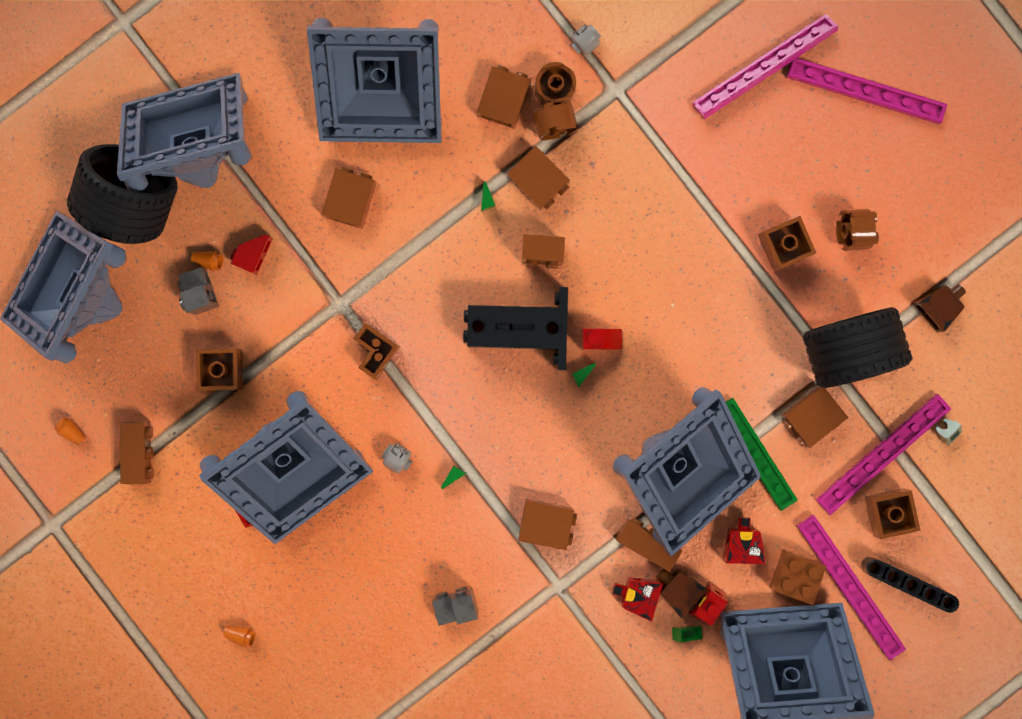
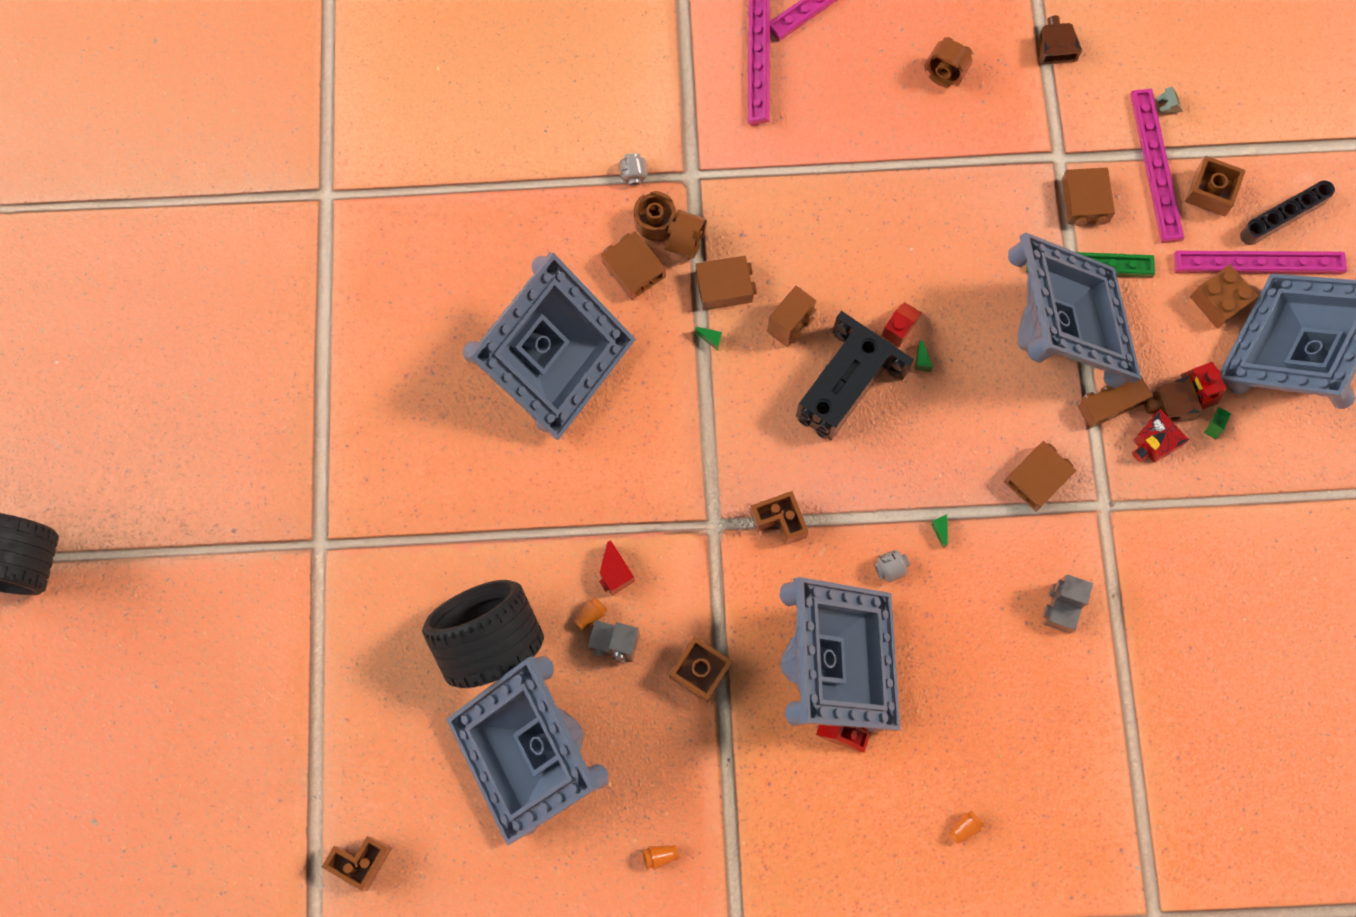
camera: 55 degrees left, 15 degrees down
sand blue piece [117,72,252,193] -> none
dark orange brick [120,422,154,484] -> none
dark orange brick [321,167,377,229] -> none
torso [723,517,765,564] -> none
dark orange brick [758,216,817,271] -> none
black tyre [802,307,913,388] -> none

